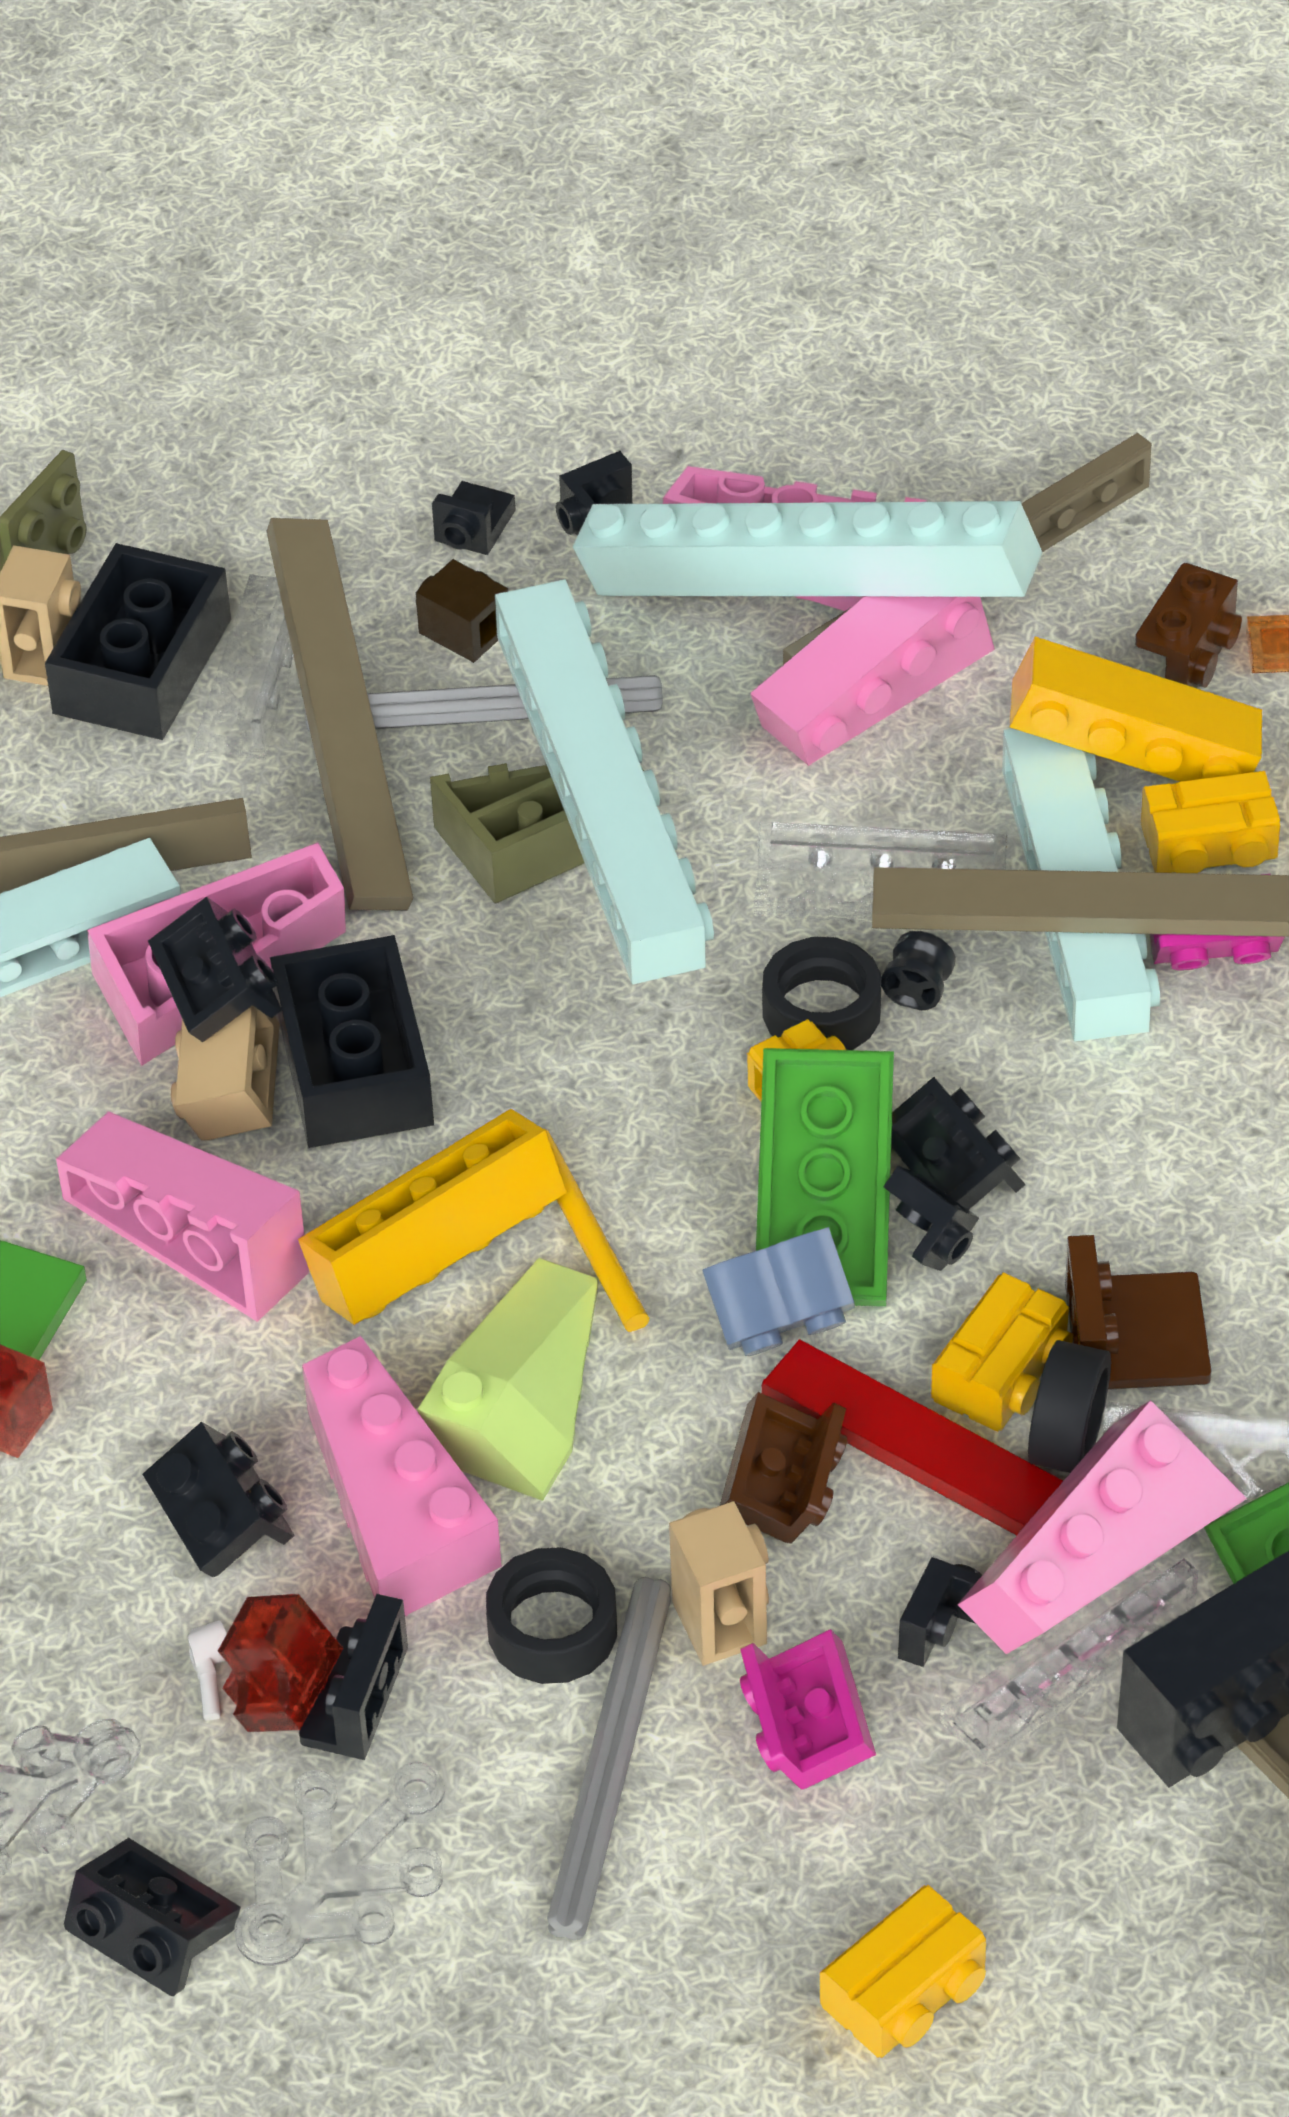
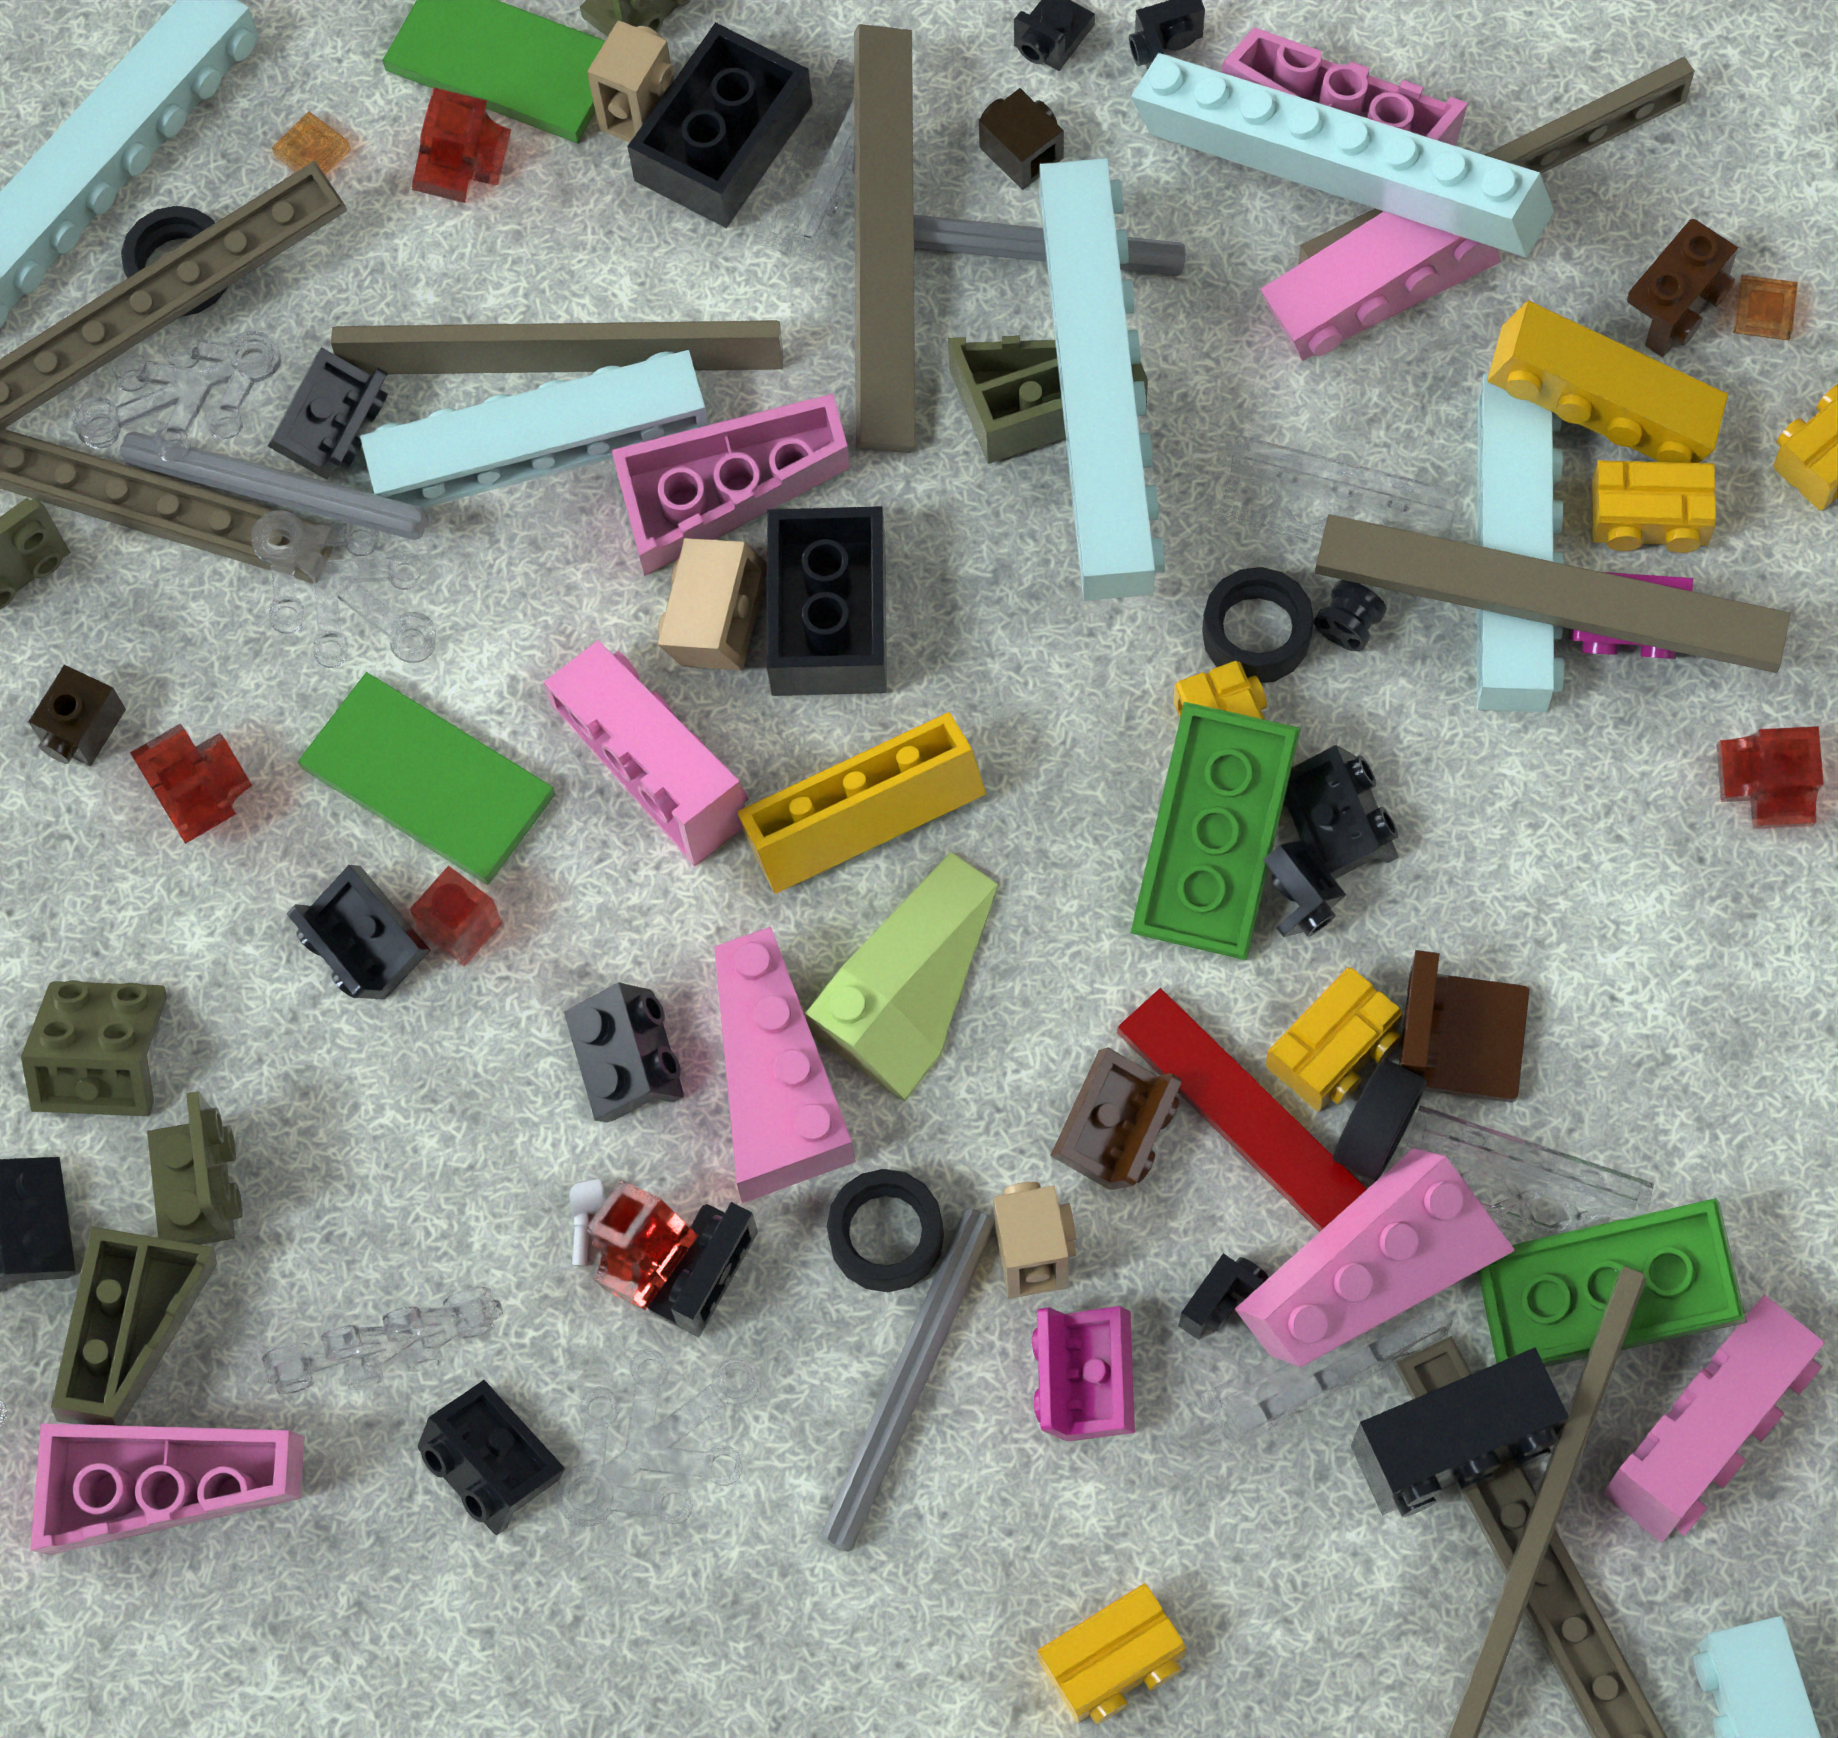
camera: 15 degrees right, 20 degrees up
black bracket [148,897,282,1042] -> none
yellow bar [544,1129,649,1332] -> none
sand blue brick [702,1227,855,1356] -> none

